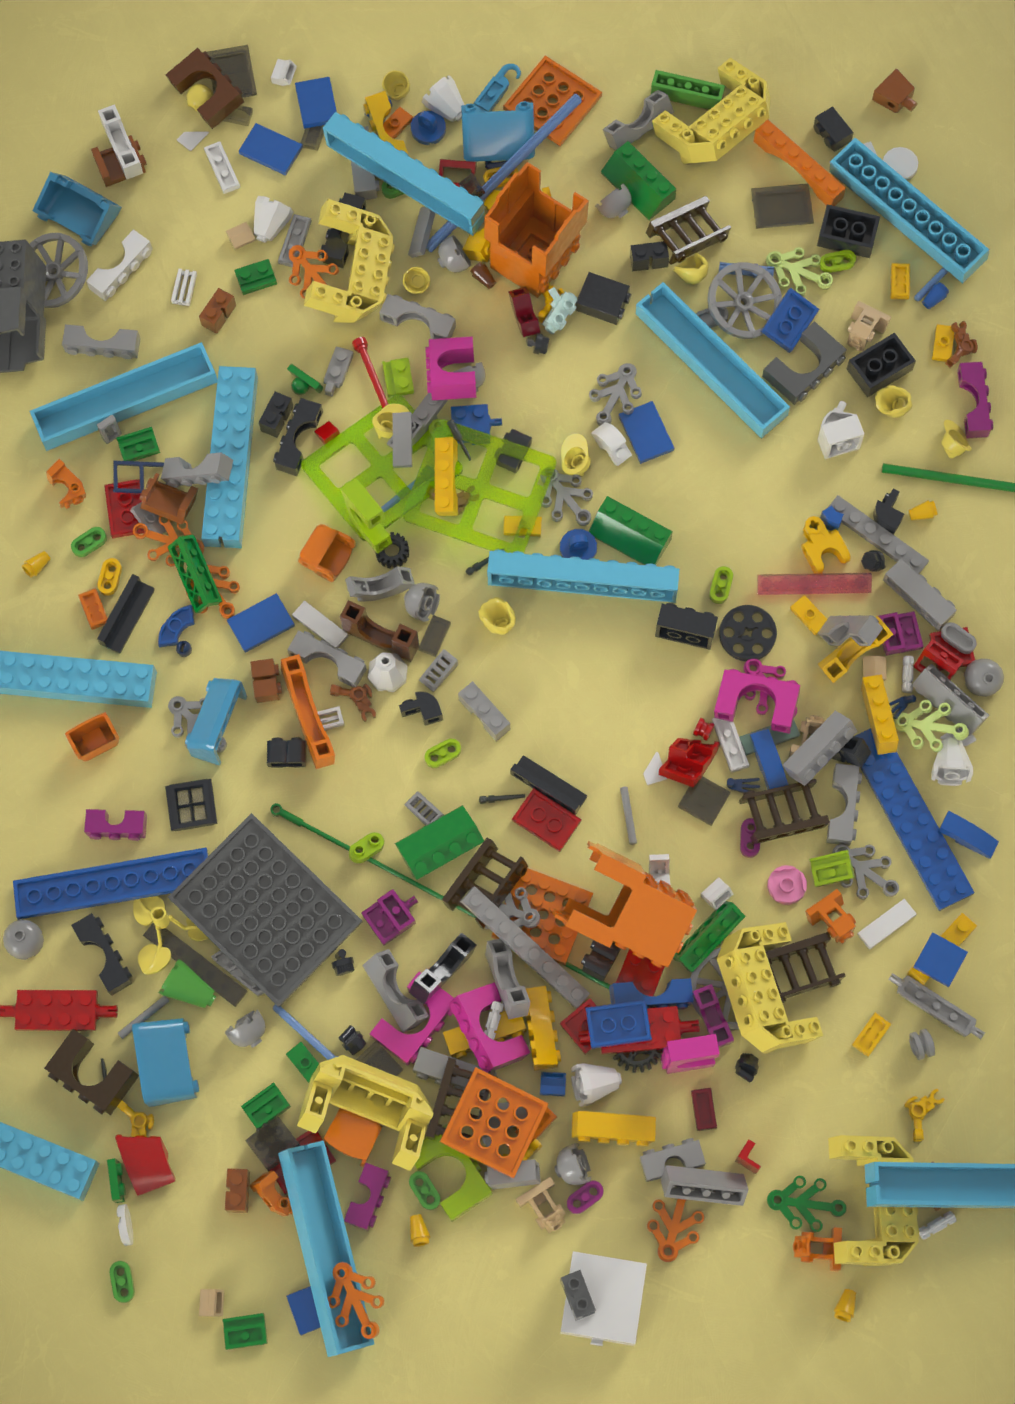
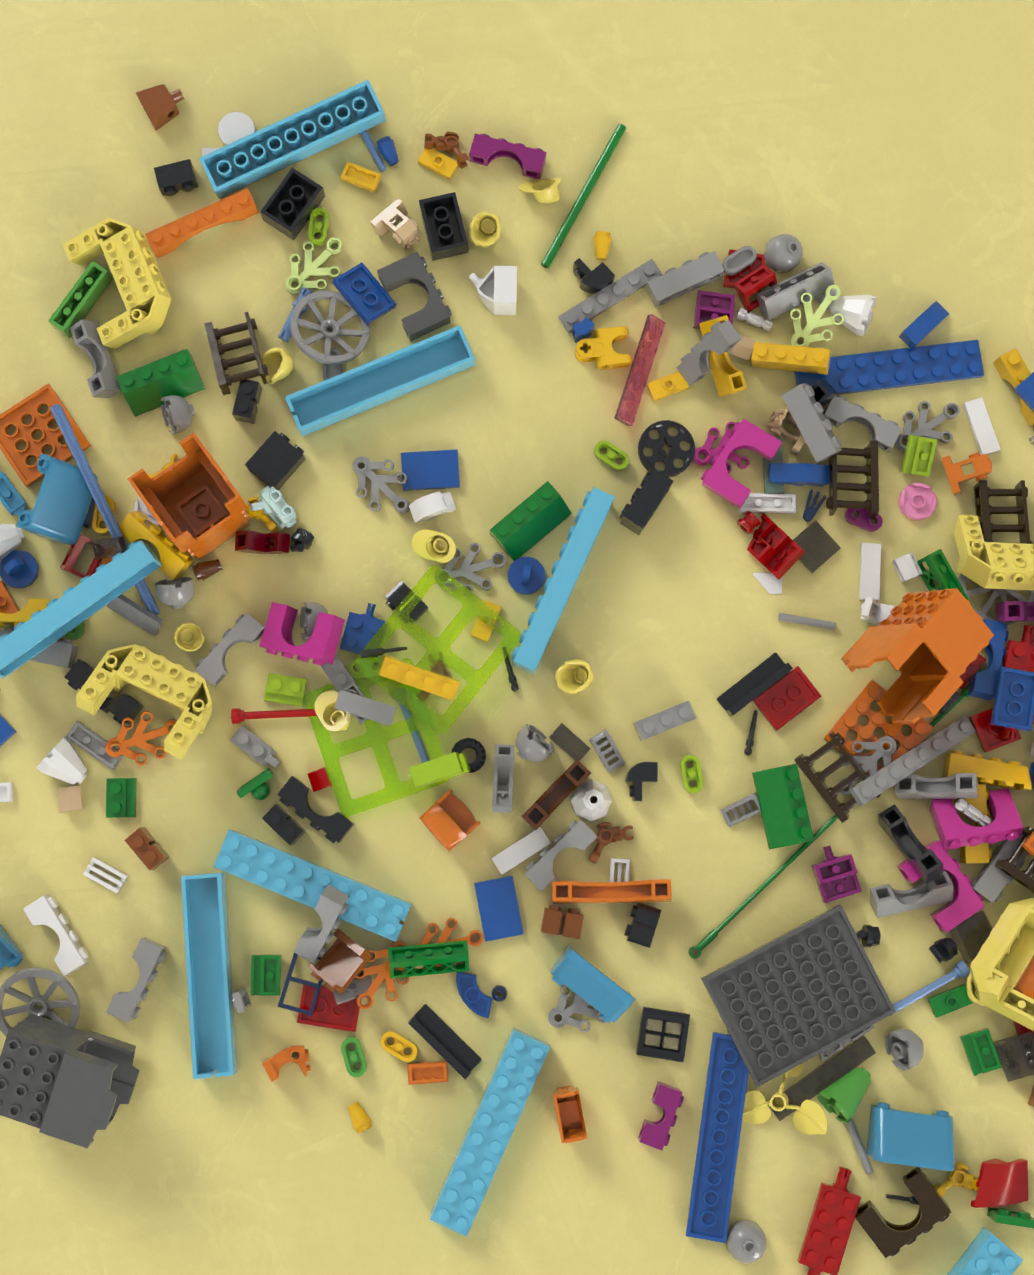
camera: 80 degrees left, 10 degrees up
black arch [71,913,133,996] -> none
lime plate [349,832,384,863] -> none
clear smoke piece [751,183,814,229] -> none
black piece [861,550,886,572] -> none
dark blue piece [889,695,916,719] -> none
none -> white tile [859,543,881,601]

